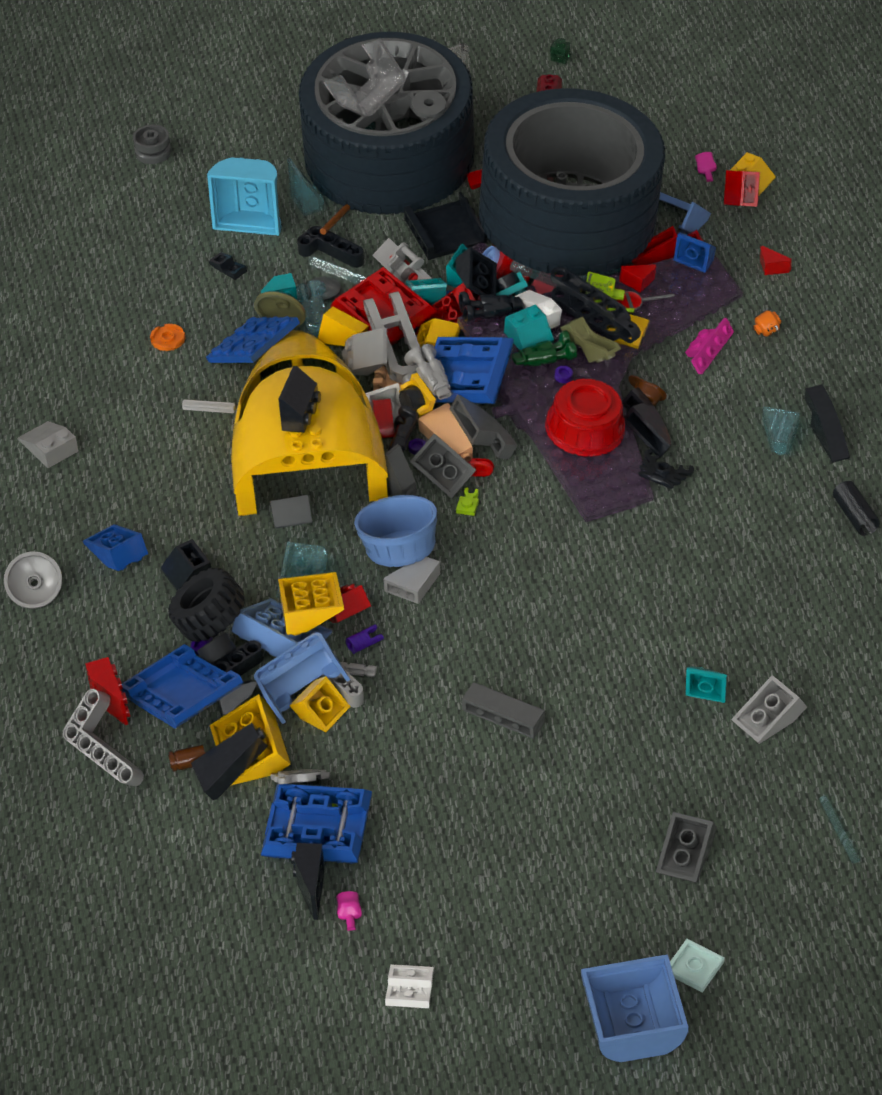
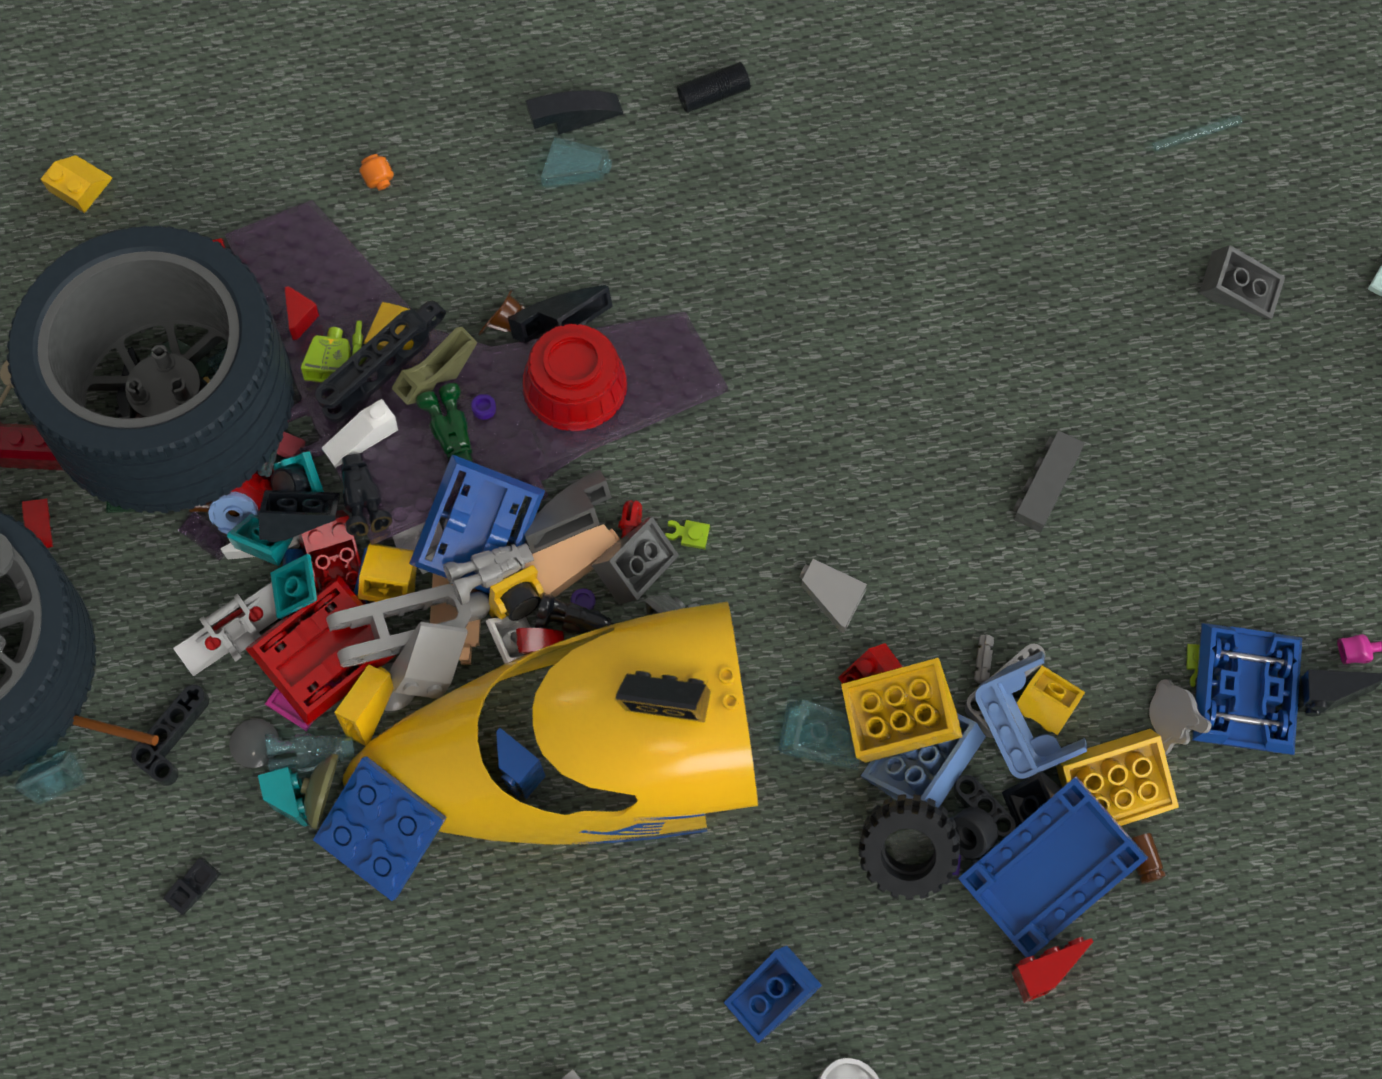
camera: 90 degrees left, 25 degrees up
light grey beam [63,689,144,786] -> none
orange tile [150,324,186,351] -> none
black slope [161,539,211,591] -> none
light grey axle [182,399,236,413] -> none
black slope [191,723,268,800] -> none
medium azure container [207,157,281,236] -> none
clear light blue axle [309,256,367,284] -> none
dark purple hinge [345,624,385,654] -> none
medium blue piece [354,495,437,567] -> none
black panel [404,192,487,260] -> none
teal slope [504,305,554,350] -> none
piece [616,291,675,311] -> none
black animal [638,449,694,489] -> none
blue slope [673,233,716,273] -> none
dark pink bracket [685,318,734,374] -> none
teal slope [686,666,727,703] -> none
dark pink piece [695,152,717,182] -> none
red slope [724,170,760,207] -> none
light grey slope [731,675,807,744] -> none
red slope [760,246,792,275] -> none

